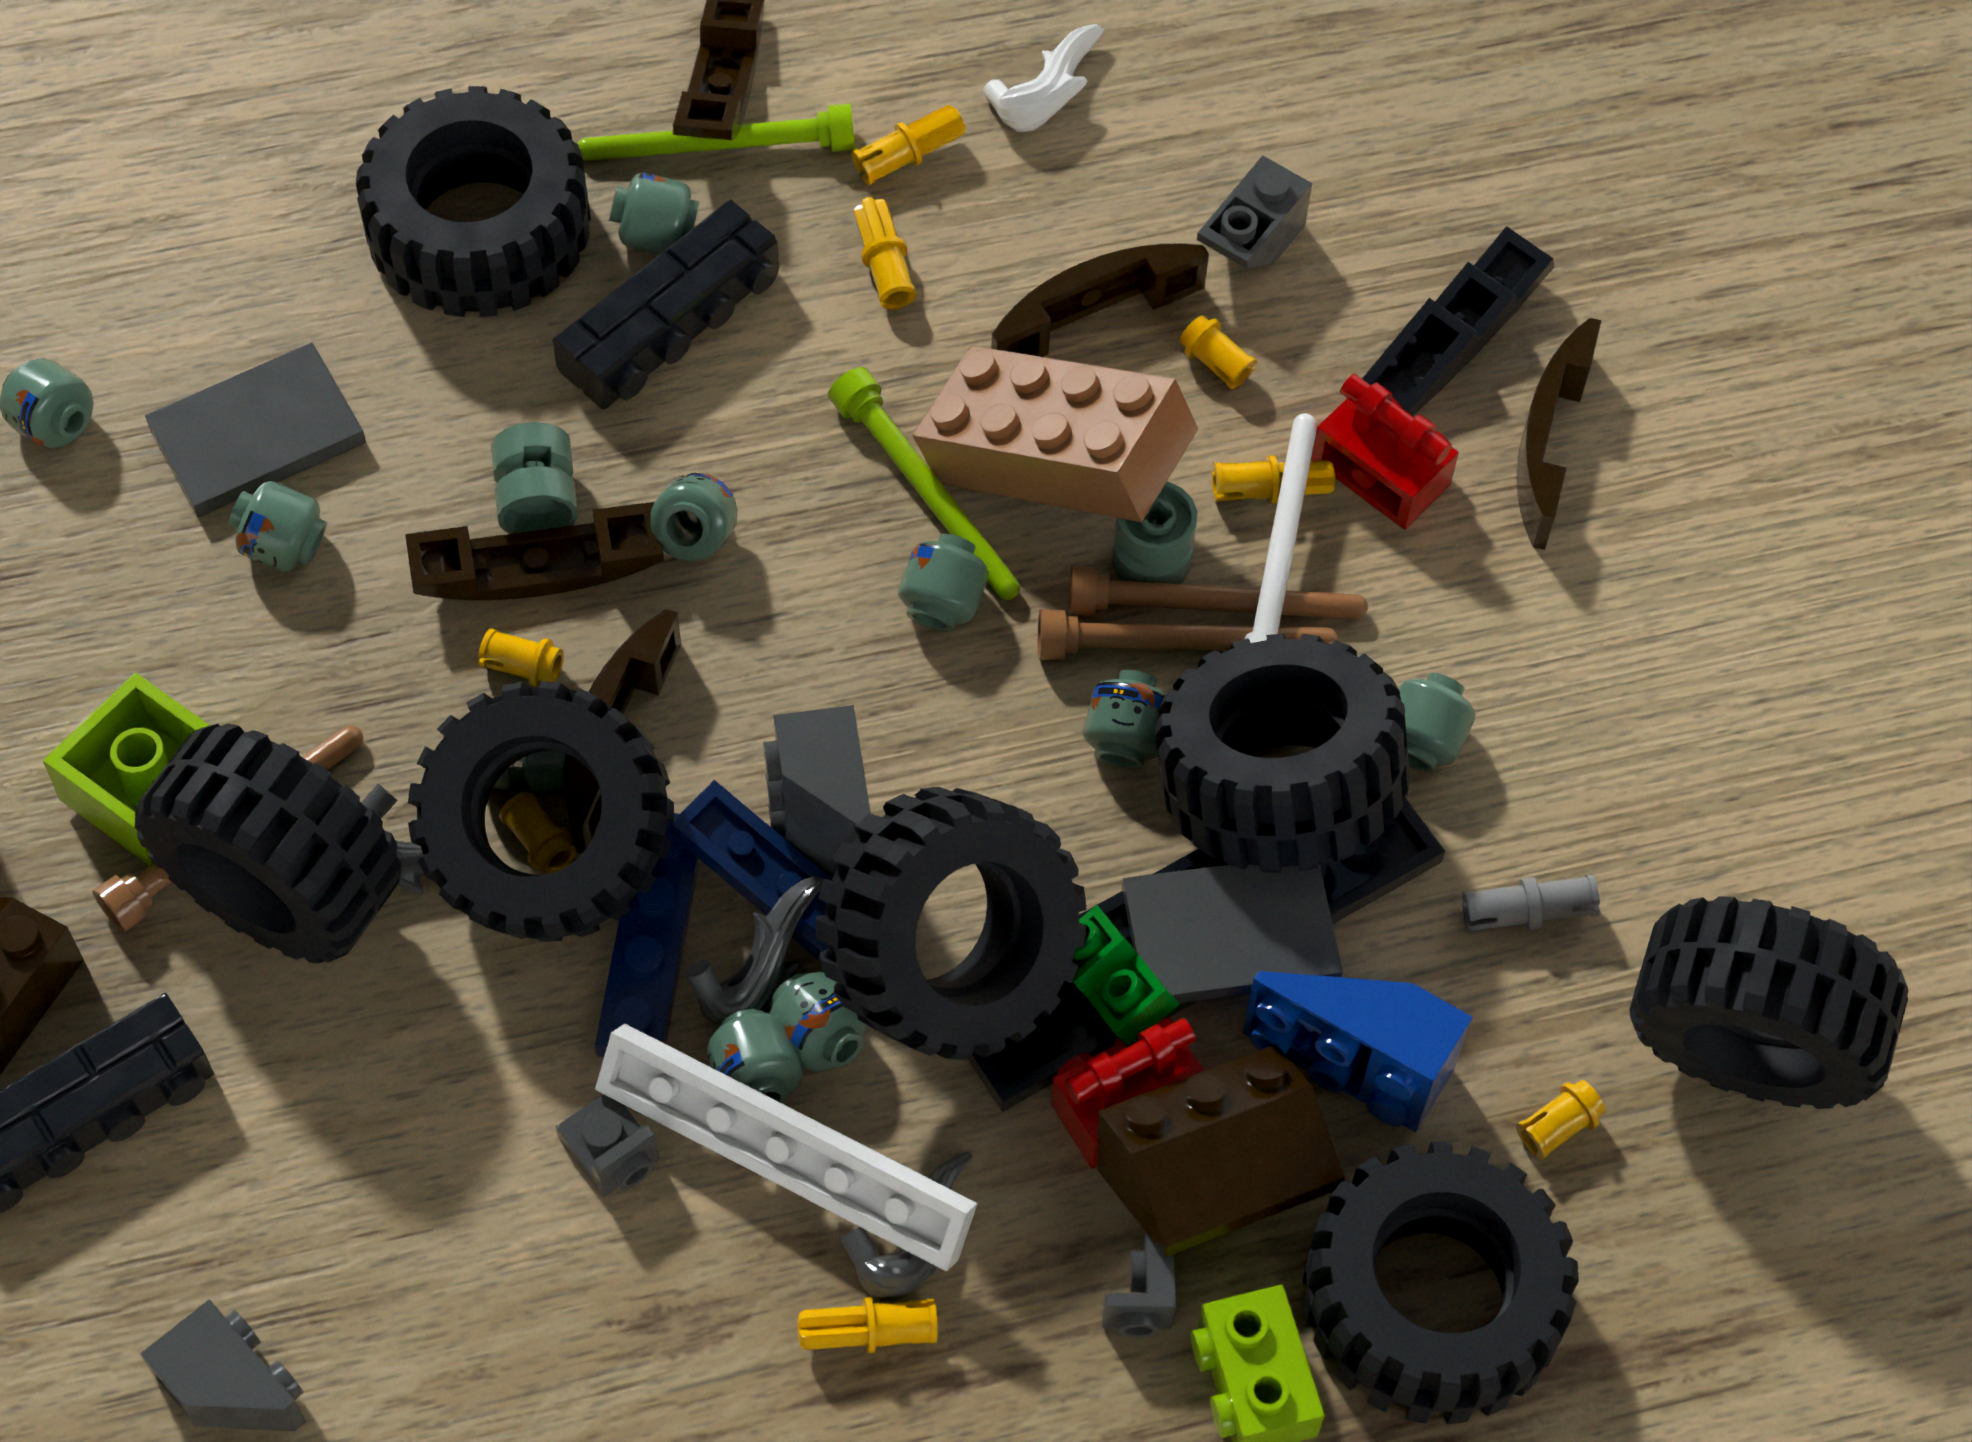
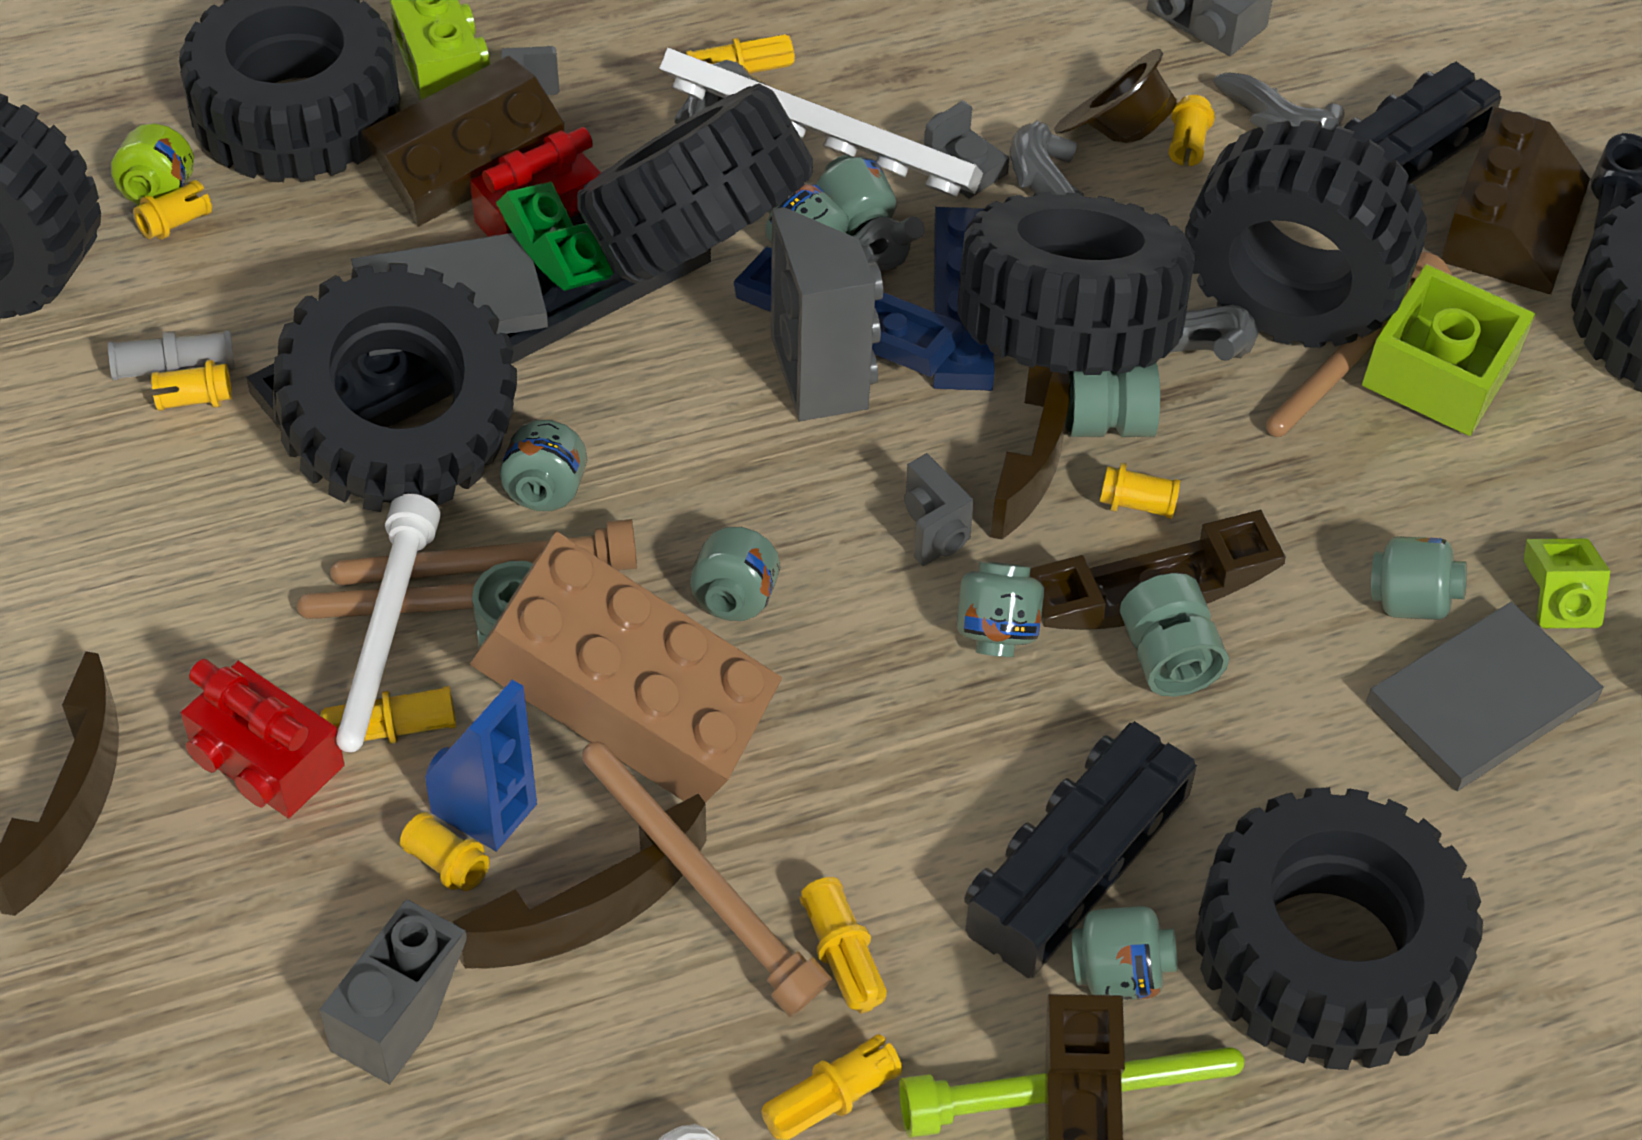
camera: 175 degrees right, 10 degrees down
lime piece [828,367,1020,600] -> none
blue slope [1242,971,1473,1133] -> none
black slope [1362,226,1554,416] -> none
sand green head [1398,673,1476,772] -> none
none -> lime head [111,123,194,205]
none -> yellow pin [151,359,232,411]
none -> blue slope [425,680,537,852]
none -> medium nougat piece [582,742,832,1018]
none -> dark grey bracket [904,453,973,566]
none -> dark grey piece [1009,121,1084,196]
none -> dark brown piece [1054,49,1177,143]
none -> yellow pin [1168,95,1215,166]
none -> dark grey piece [1213,72,1344,131]
none -> lime bracket [1523,538,1611,629]

